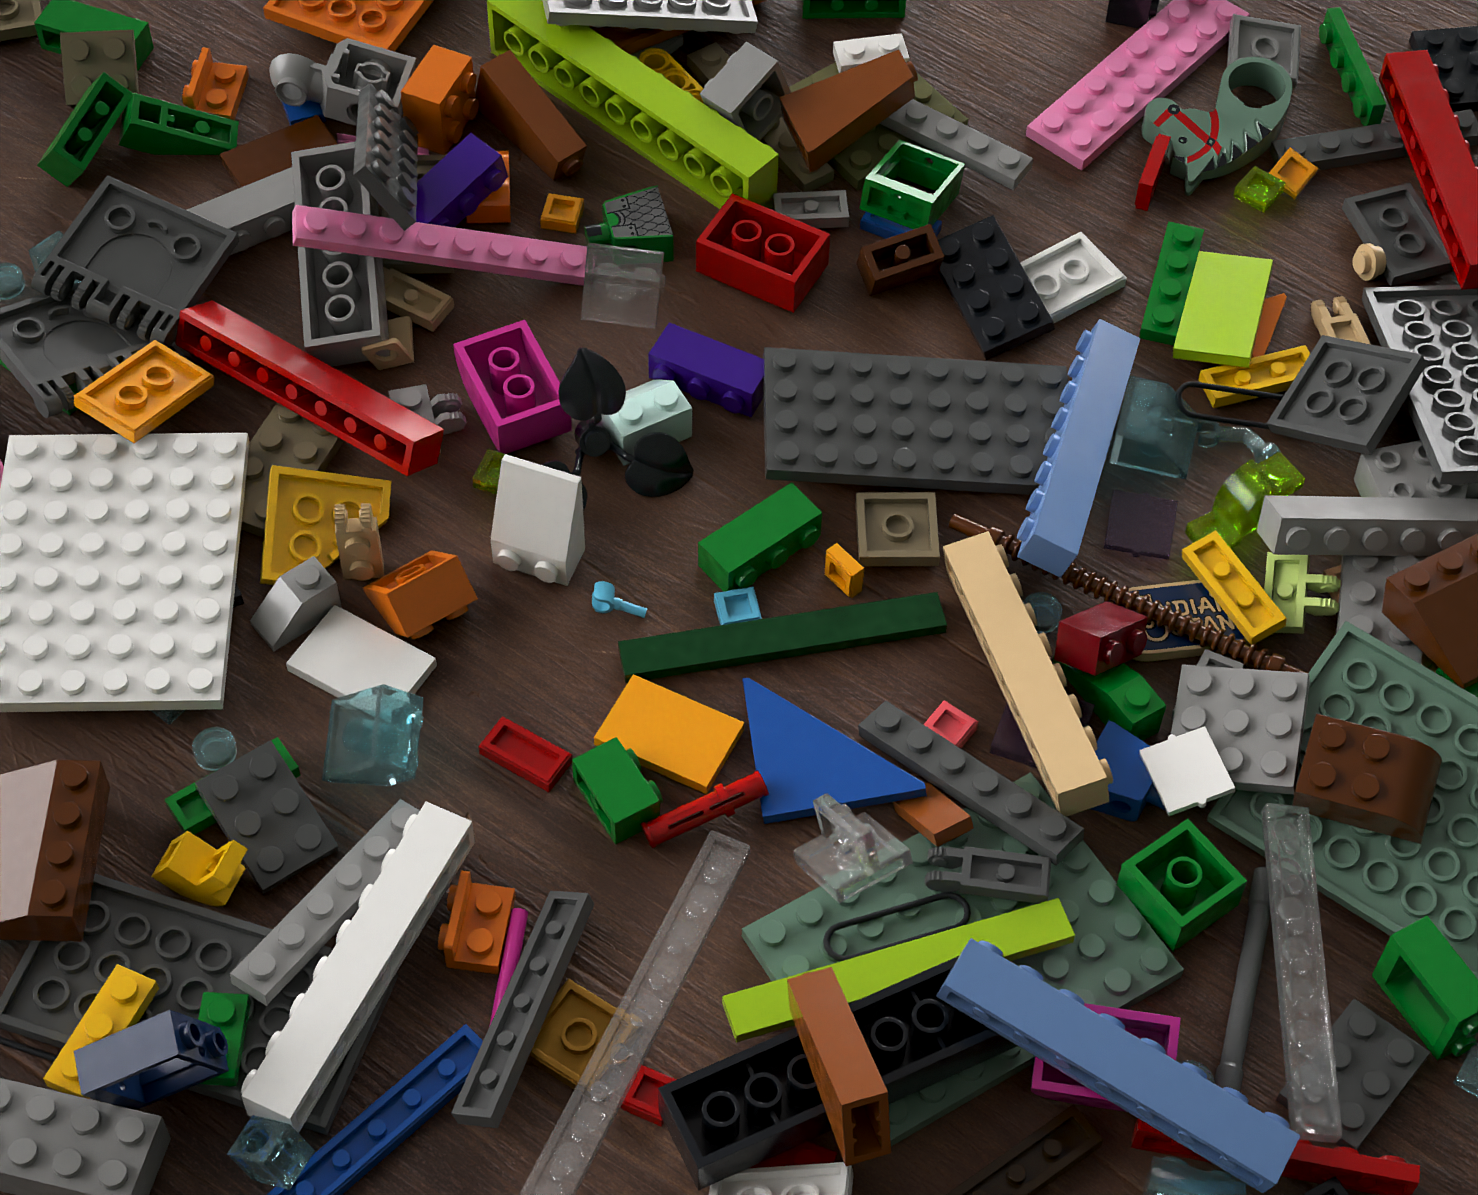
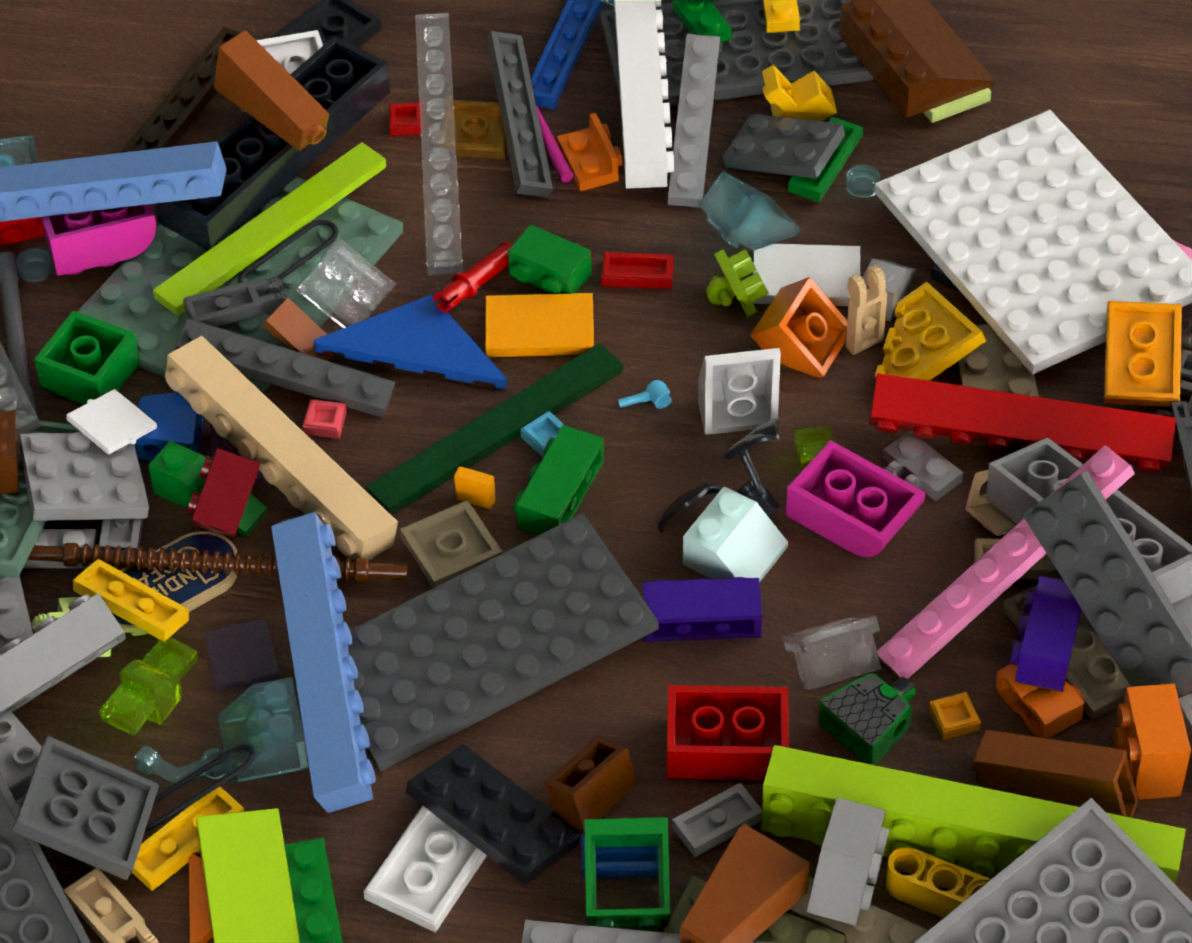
camera: 155 degrees right, 5 degrees down
none -> lime hips [705,249,769,317]

